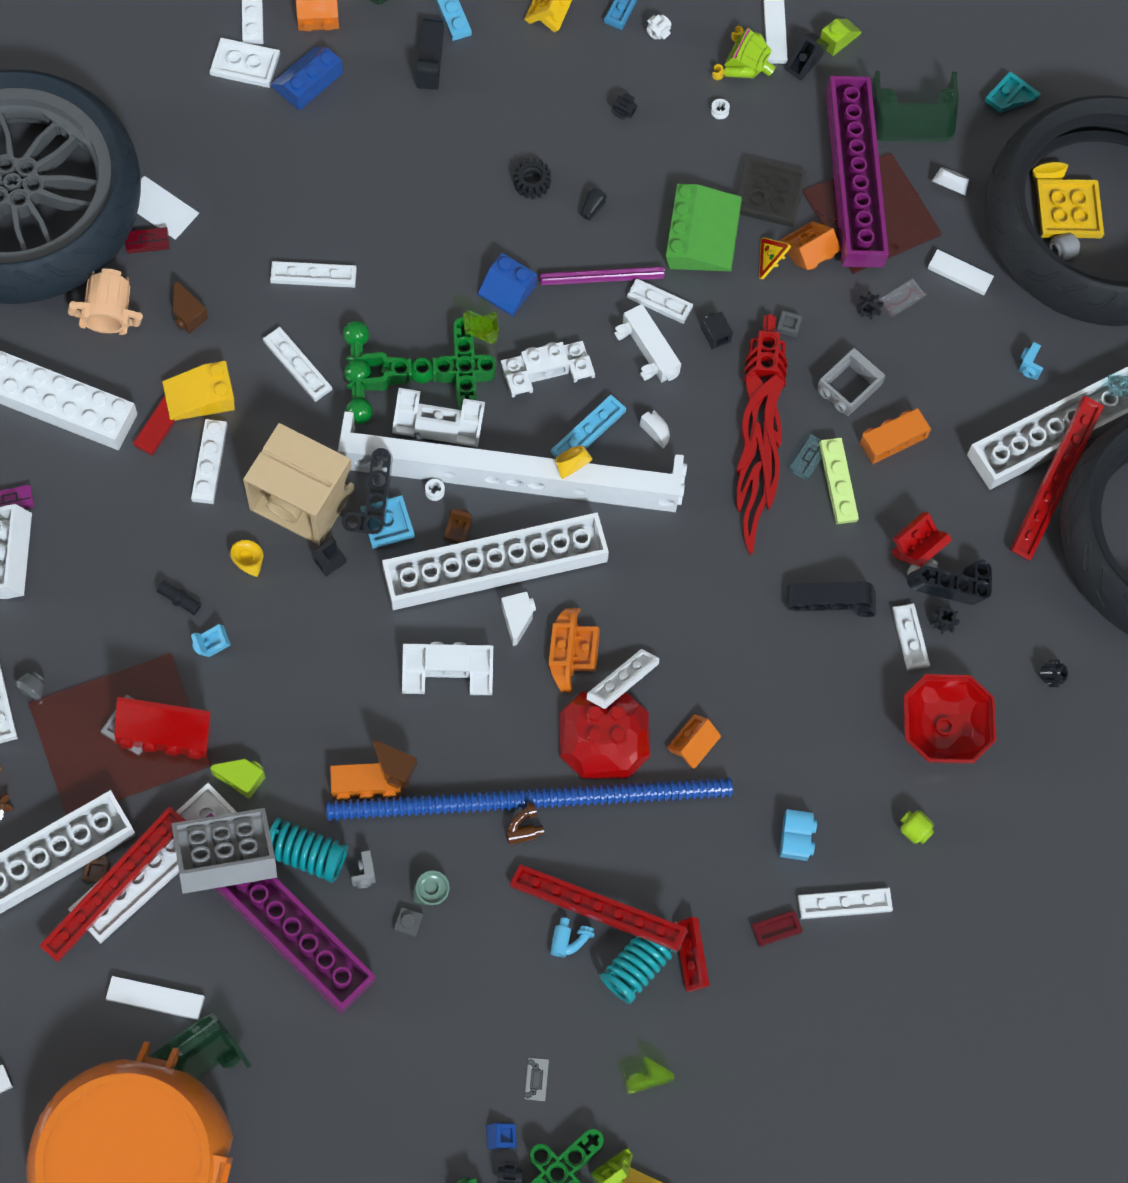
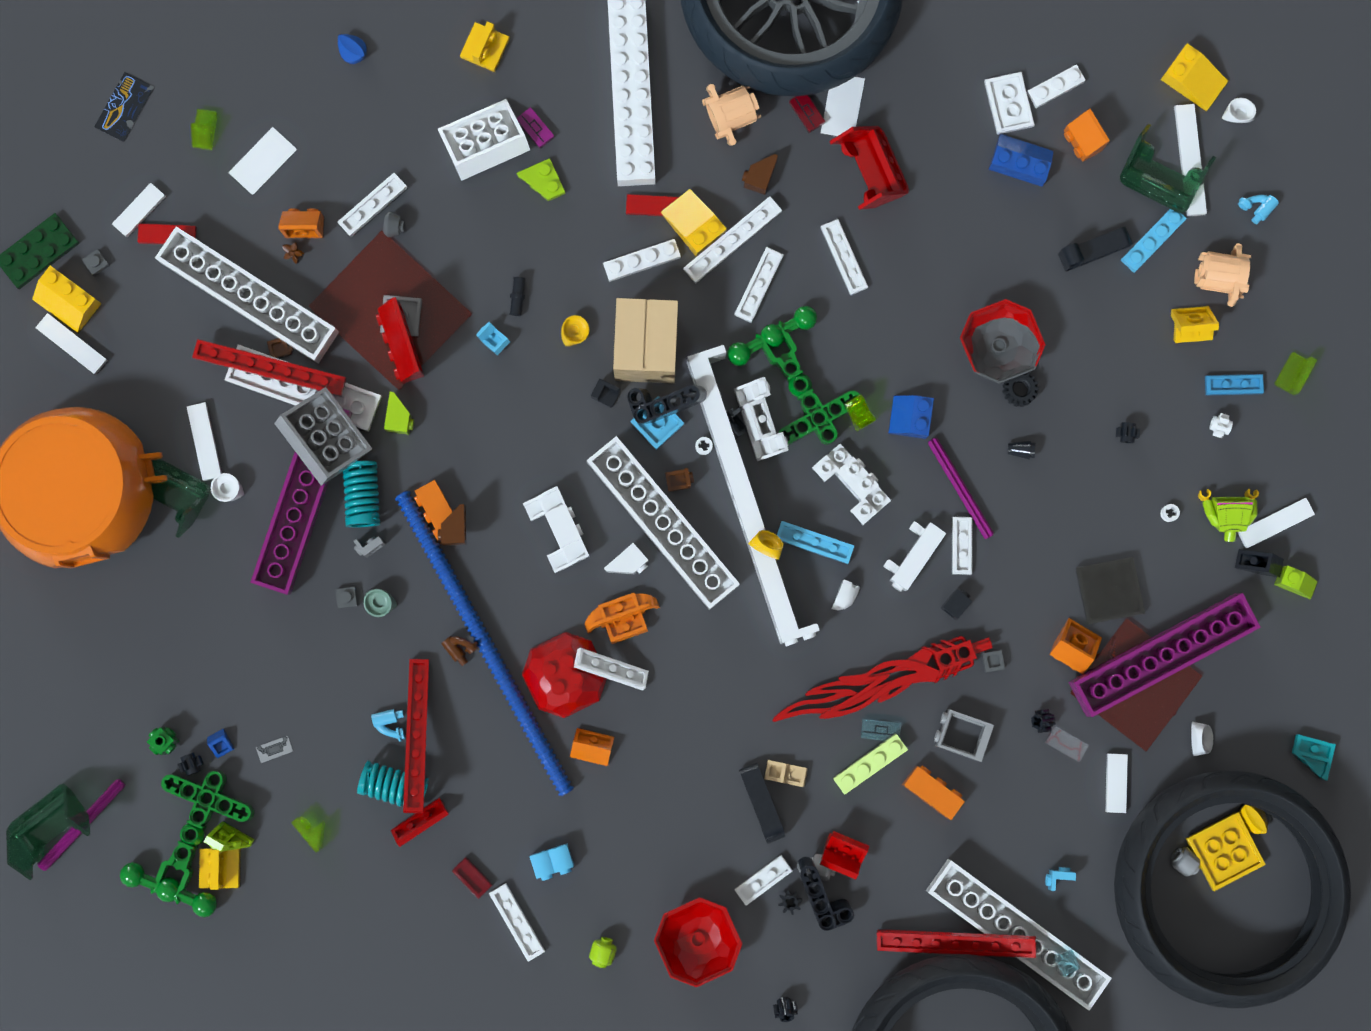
camera: 65 degrees right, 15 degrees up
bright green slope [666,184,742,272] -> none
piece [759,237,791,279] -> none
clear green windscreen [871,71,959,142] -> none
none -> white piece [210,473,244,502]
none -> lime wing [517,158,565,201]
none -> white plate [683,196,782,284]
none -> tan slope [764,760,808,787]
none -> red windscreen [829,126,909,210]
none -> dark grey rock [960,299,1046,384]

